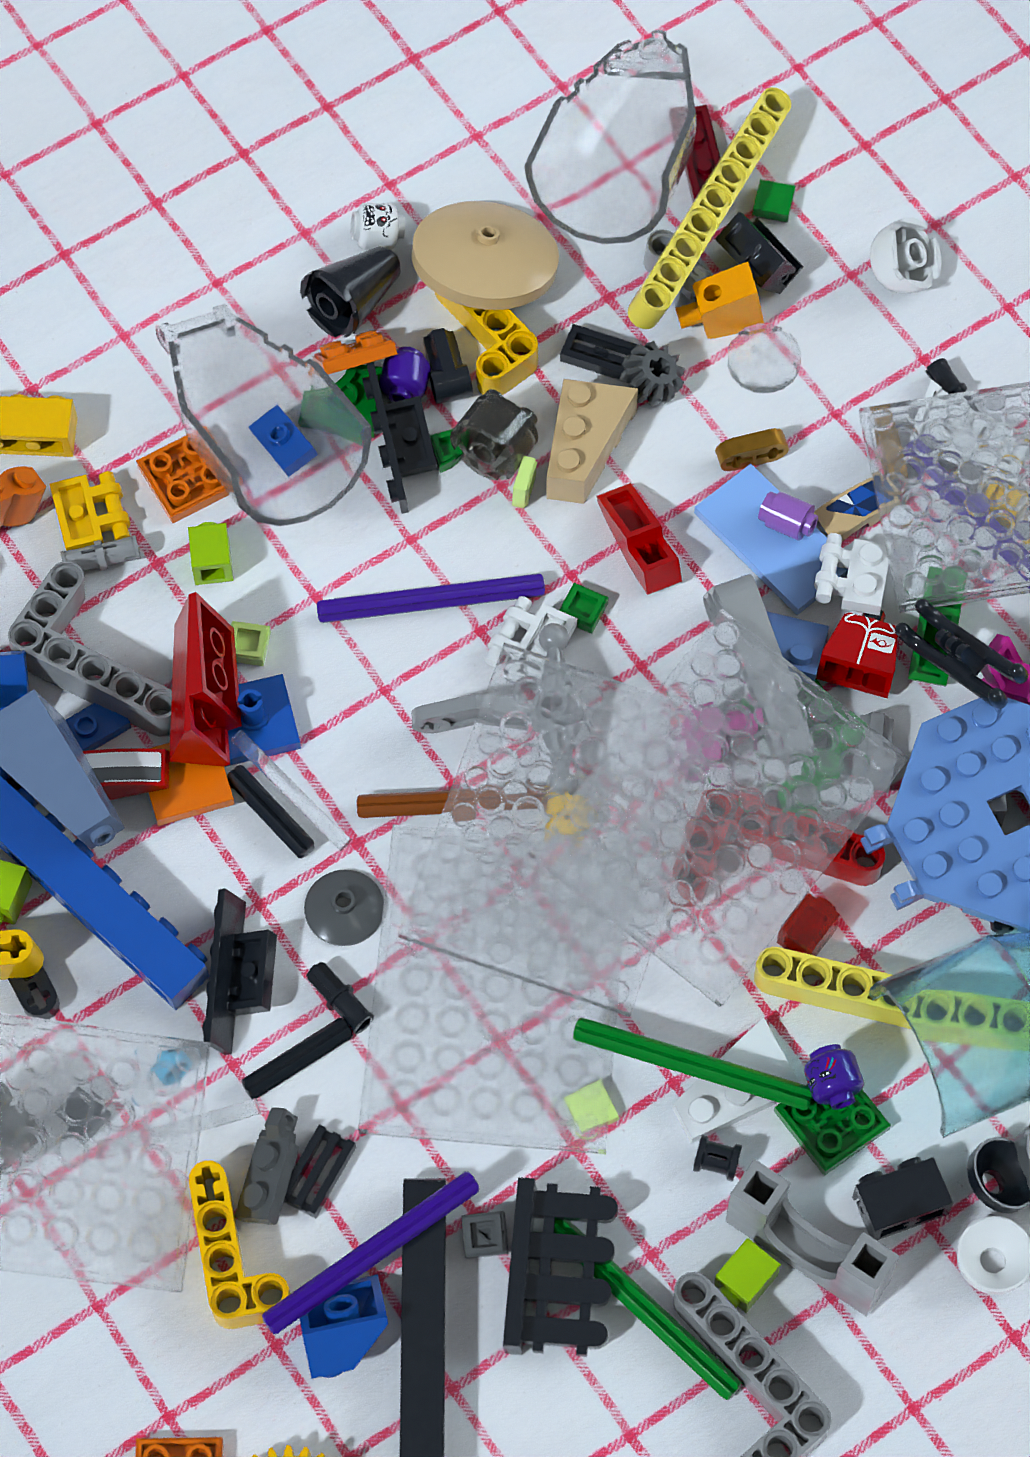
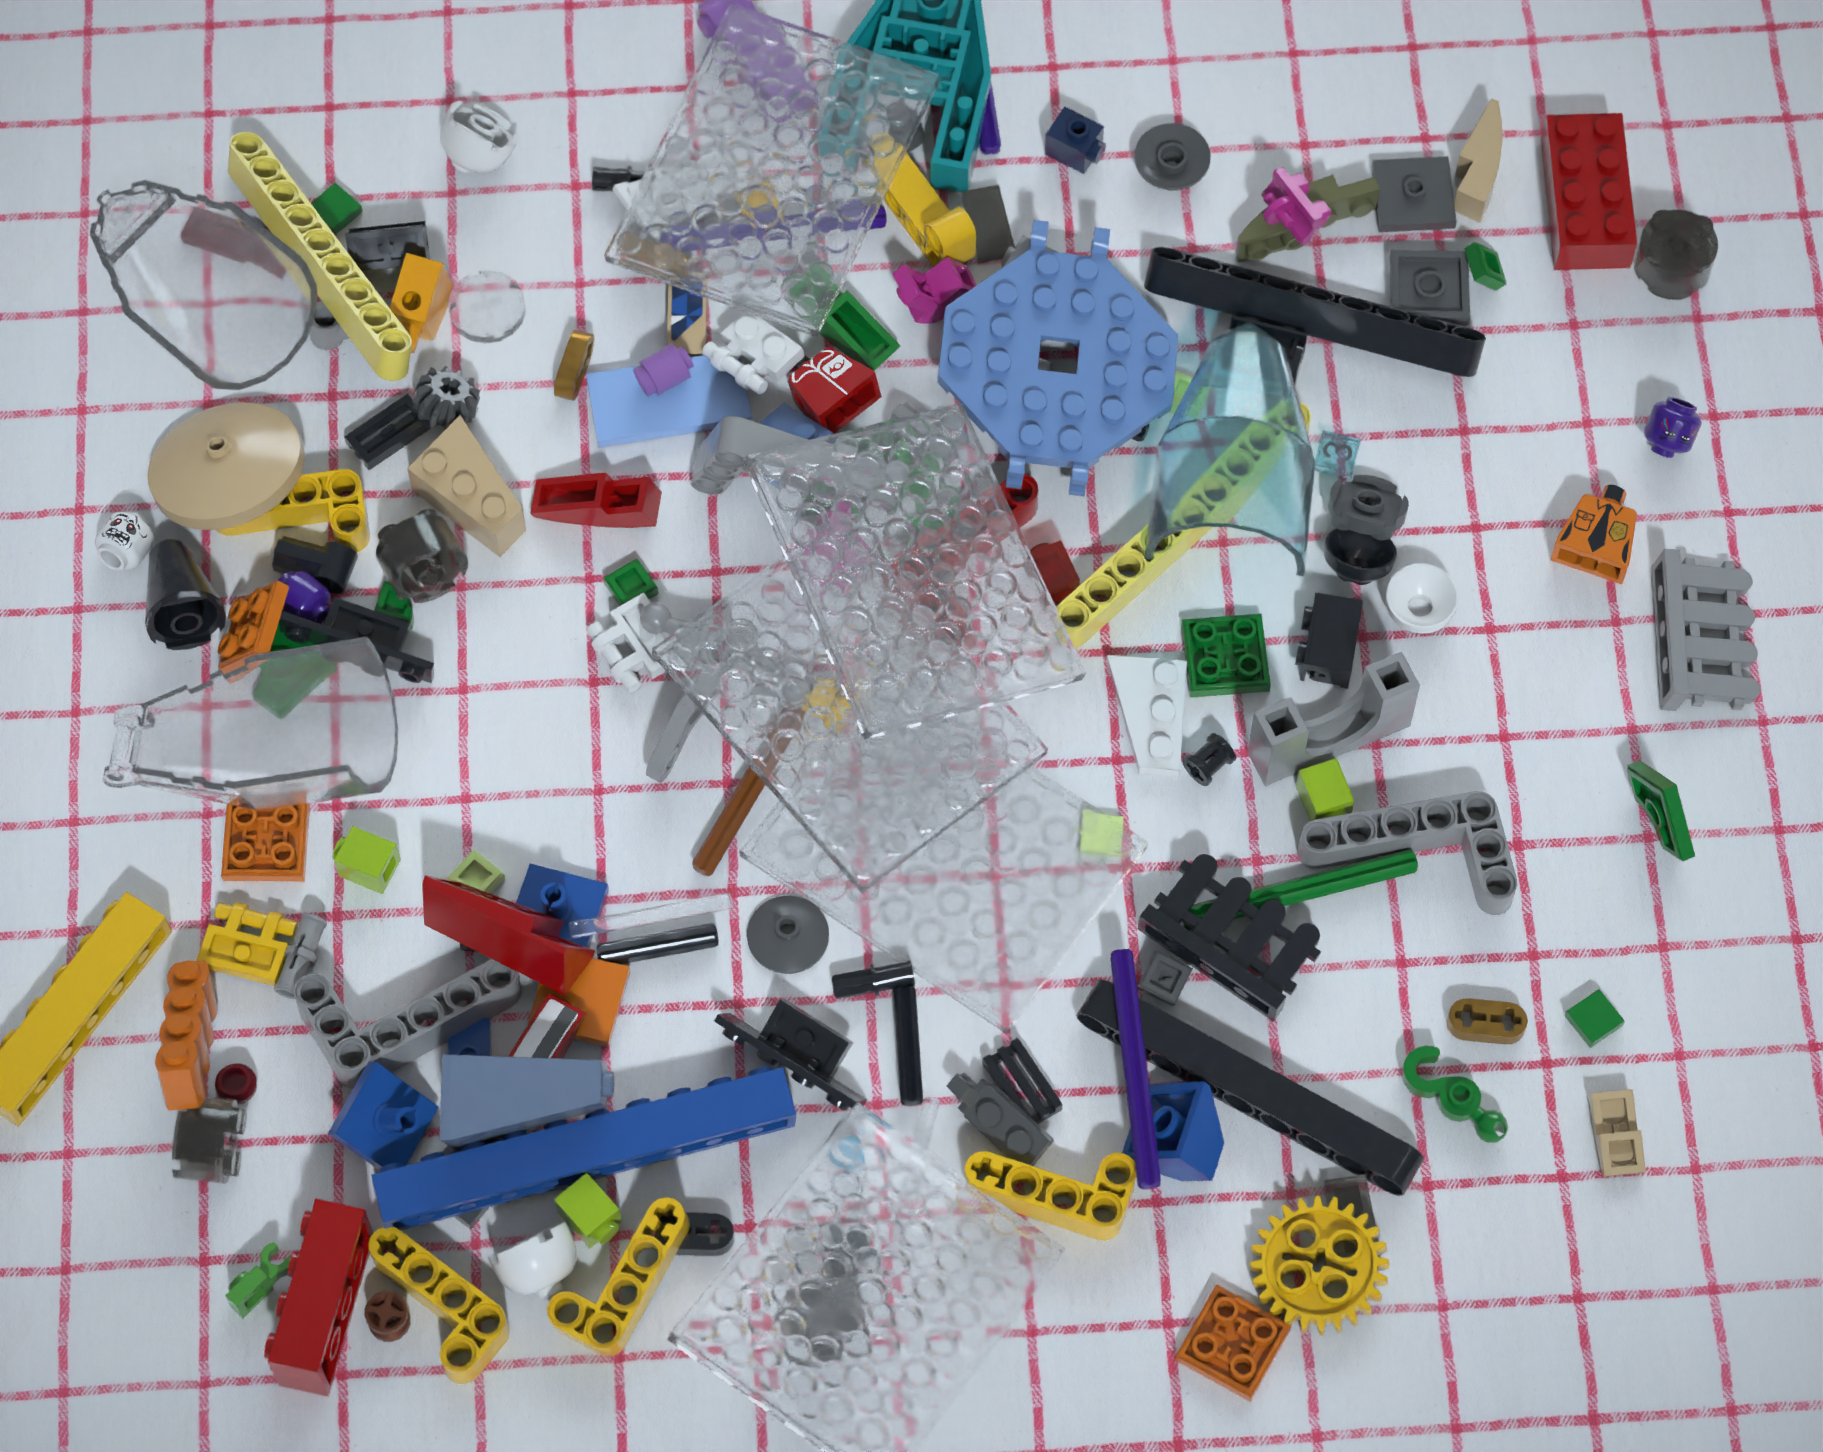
camera: 60 degrees left, 0 degrees up
blue plate [248,404,318,478] -> none
dark purple axle [317,574,545,623] -> none
yellowish green tile [512,455,537,509] -> none
green axle [573,1017,812,1110] -> none
dark purple head [804,1044,864,1110] -> none
black piece [895,598,1029,709] -> none

